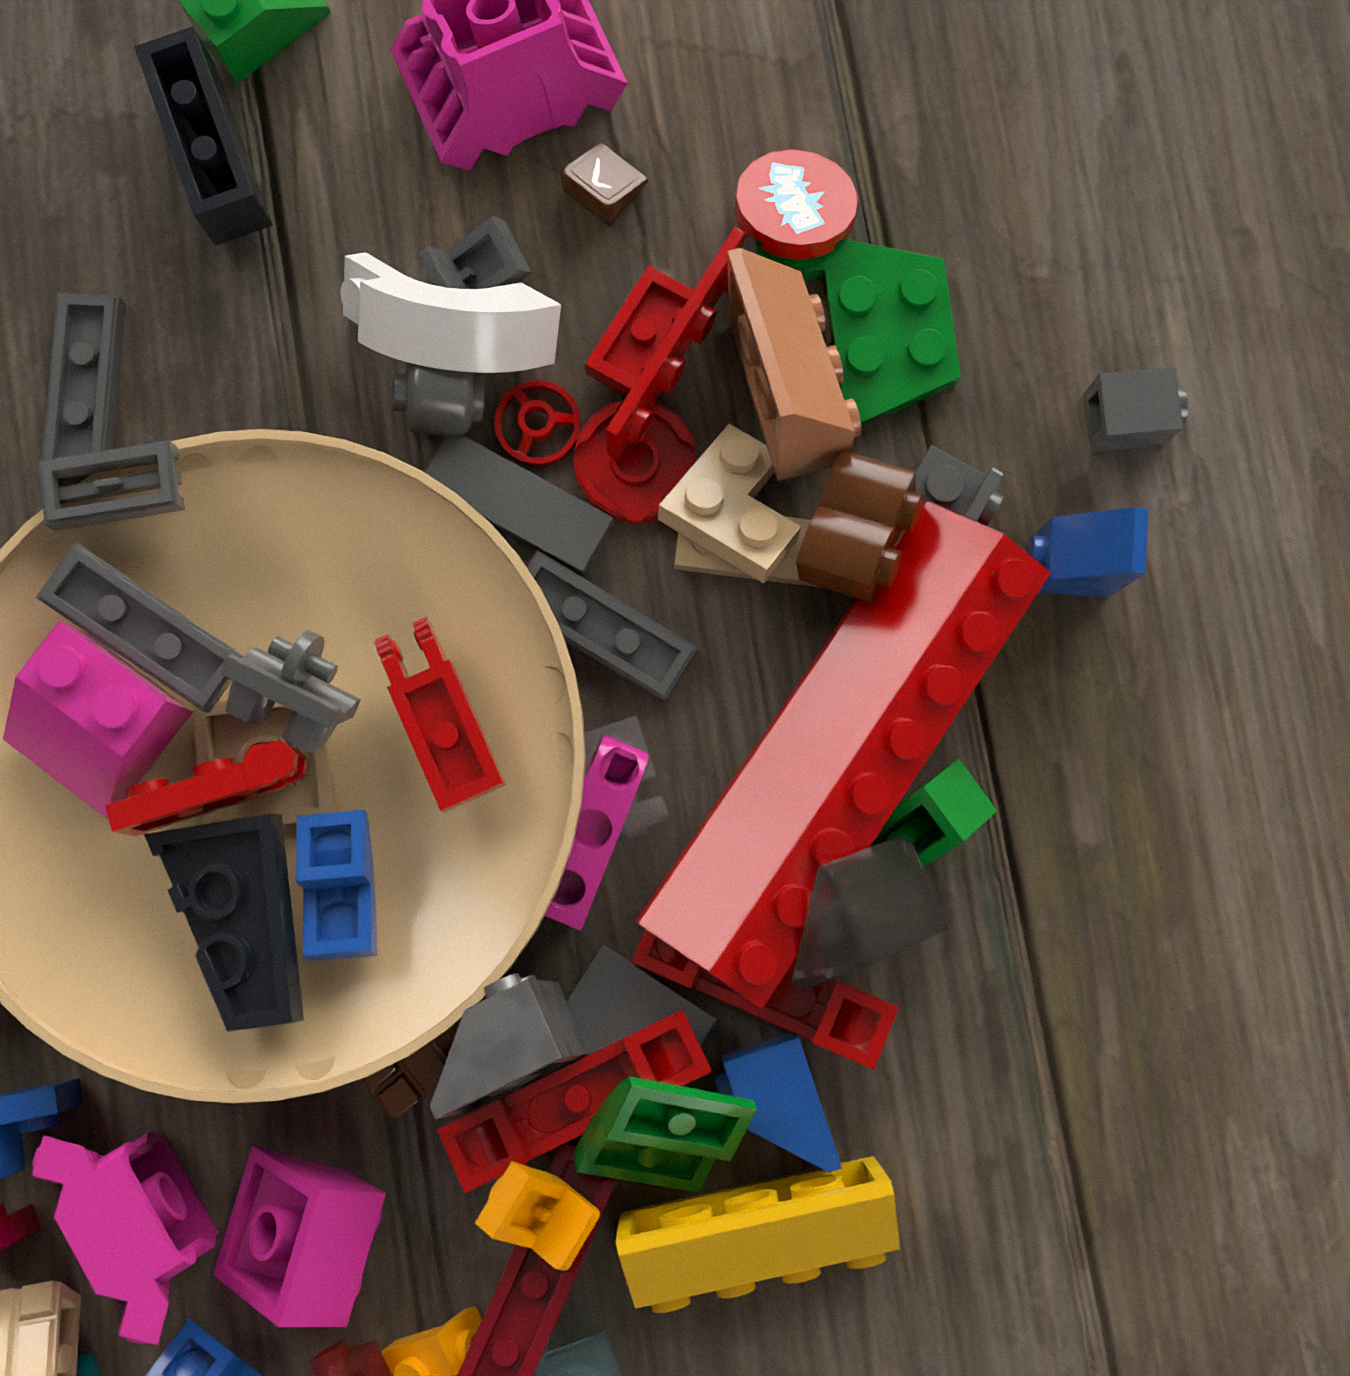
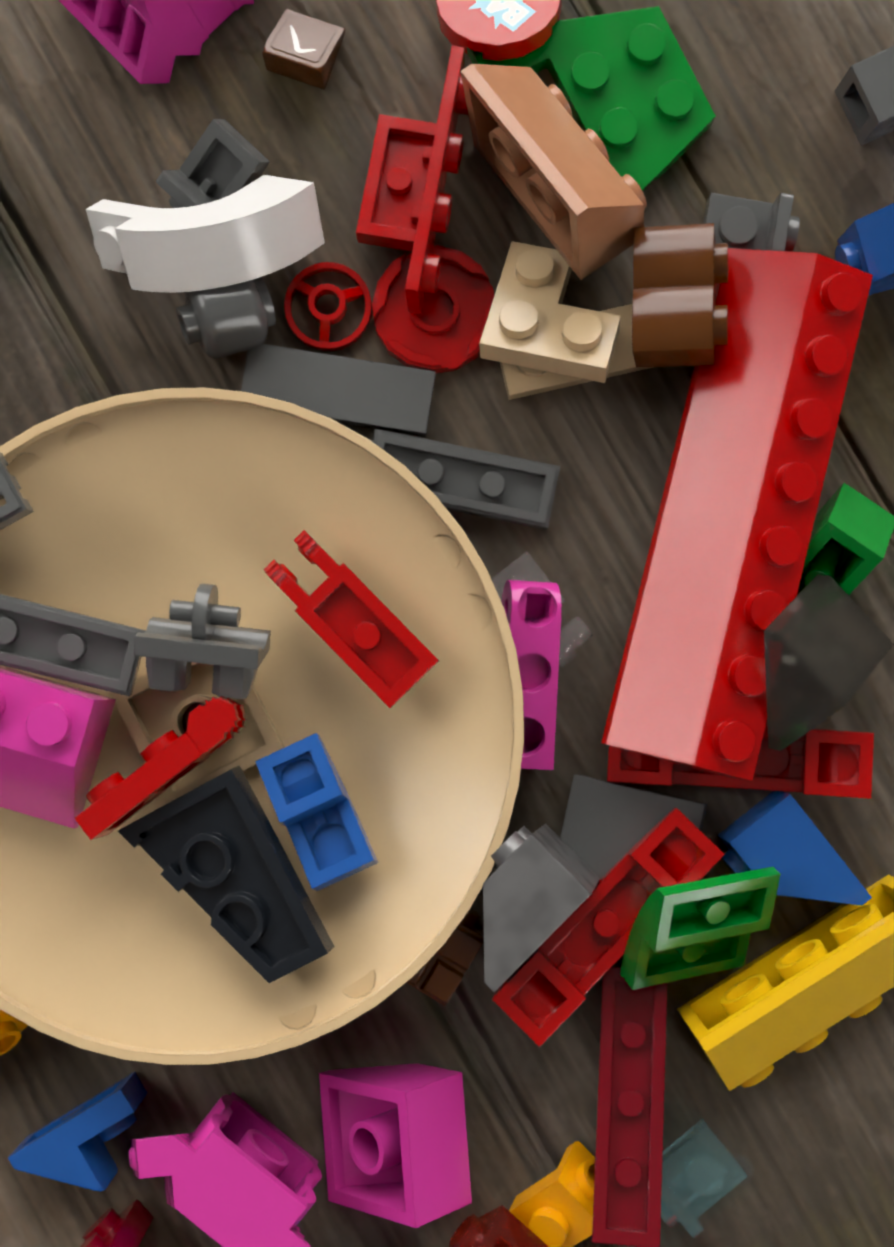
camera: 20 degrees left, 5 degrees up
light orange bracket [475,1161,600,1271] -> none

